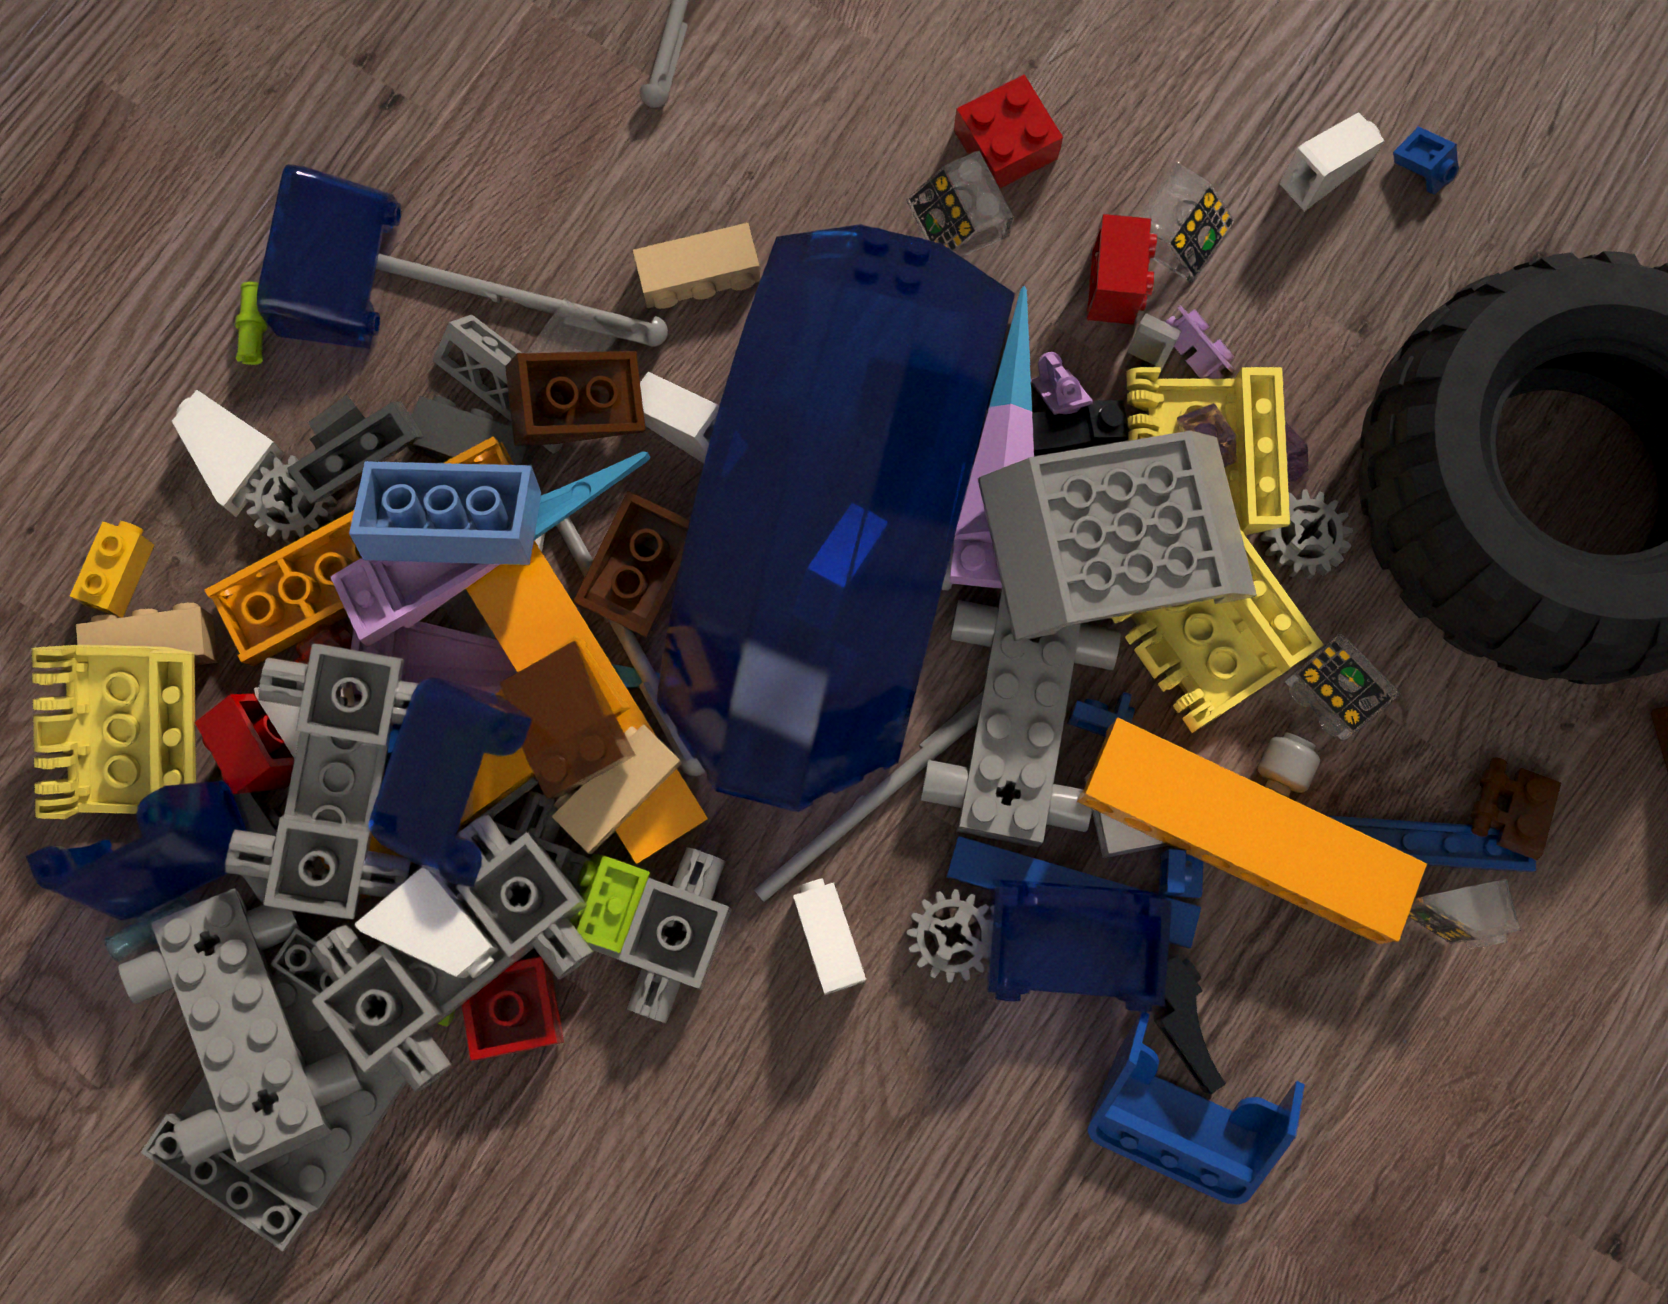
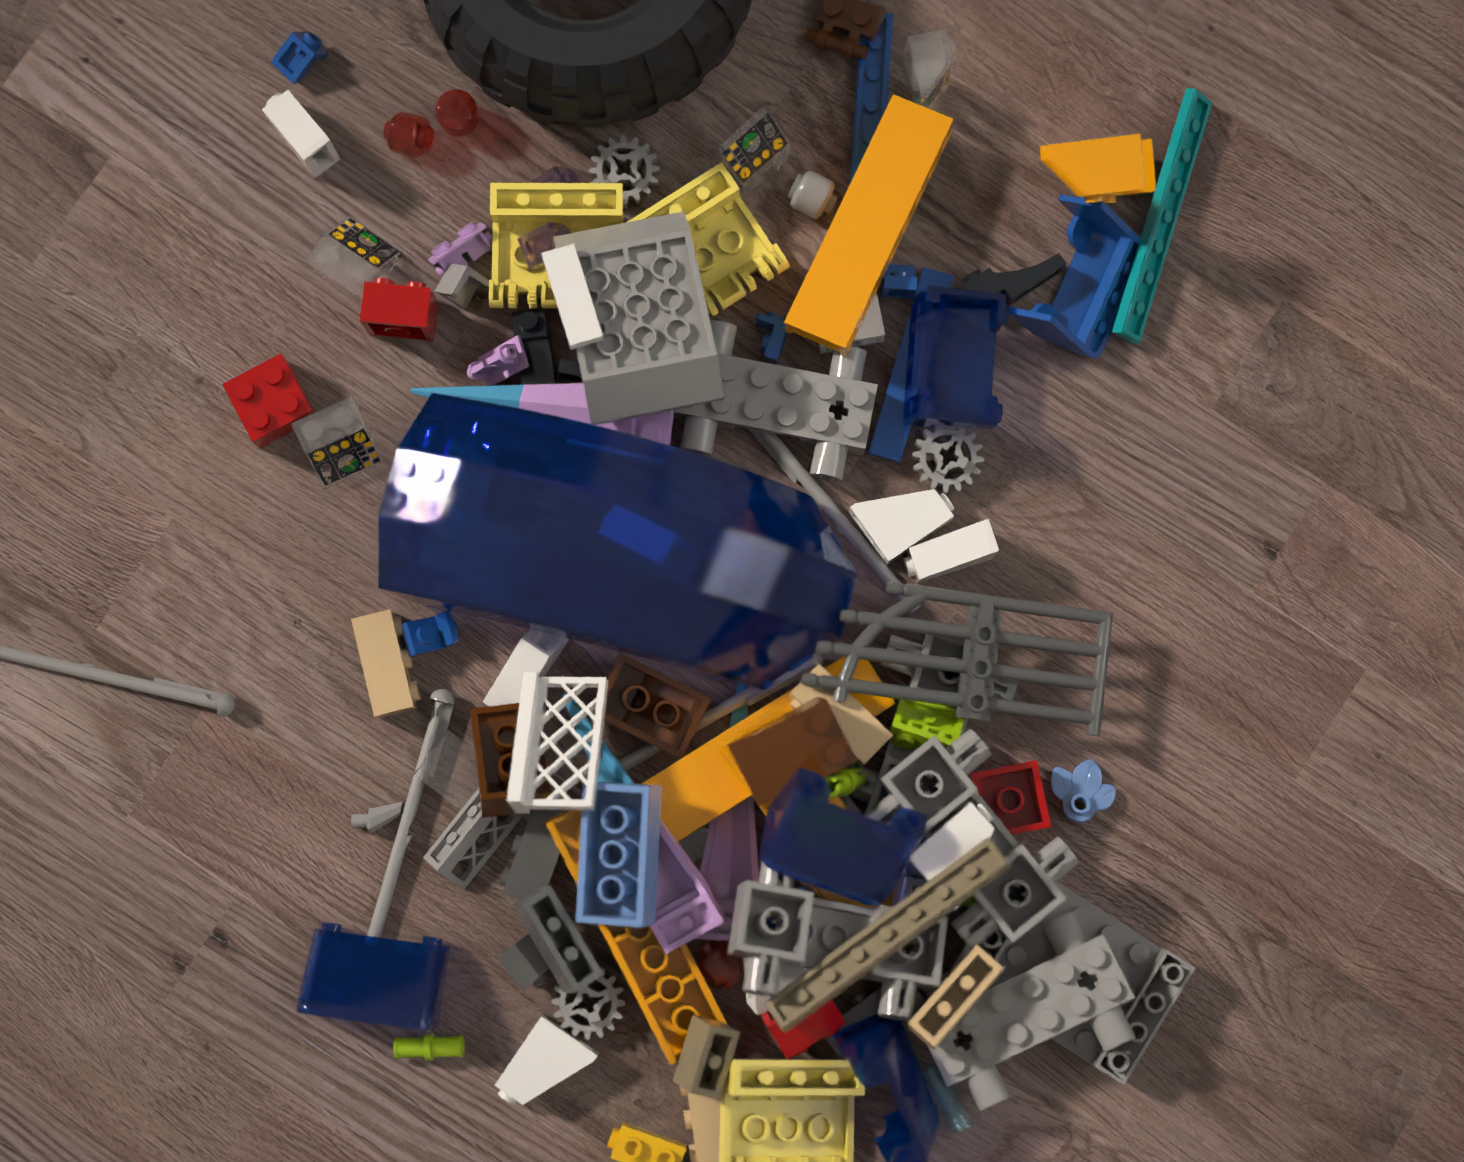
camera: 90 degrees left, 5 degrees up
none -> light grey bar [351,802,404,833]
none -> clear red head [383,111,435,158]
none -> blue bracket [402,610,459,657]
none -> clear red head [435,89,479,137]
none -> white fence [507,672,608,814]
none -> white tile [541,244,604,349]
none -> dark tan brick [673,1015,740,1099]
none -> dark tan tile [764,837,1011,1033]
none -> dark grey piece [801,582,1113,736]
none -> lime pin [820,767,866,798]
none -> white slope [849,489,954,565]
none -> tan brick [908,945,1003,1051]
none -> light orange windscreen [1039,134,1156,204]
none -> medium blue plate [1051,759,1116,823]
none -> teal tile [1112,88,1213,345]

